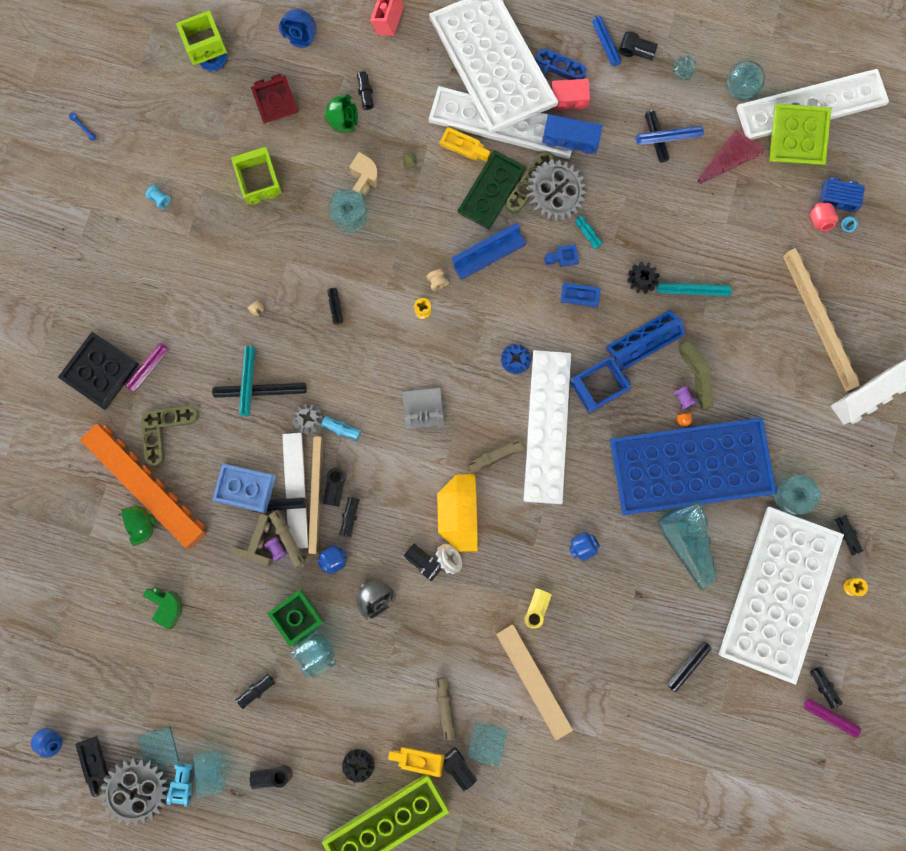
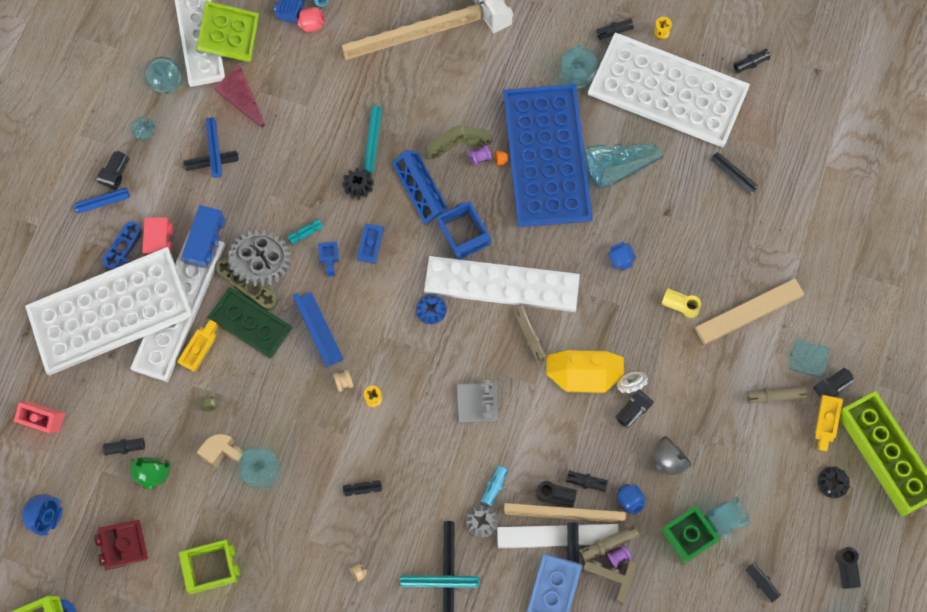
camera: 90 degrees left, 10 degrees down
magenta axle [804,699,861,738] -> none

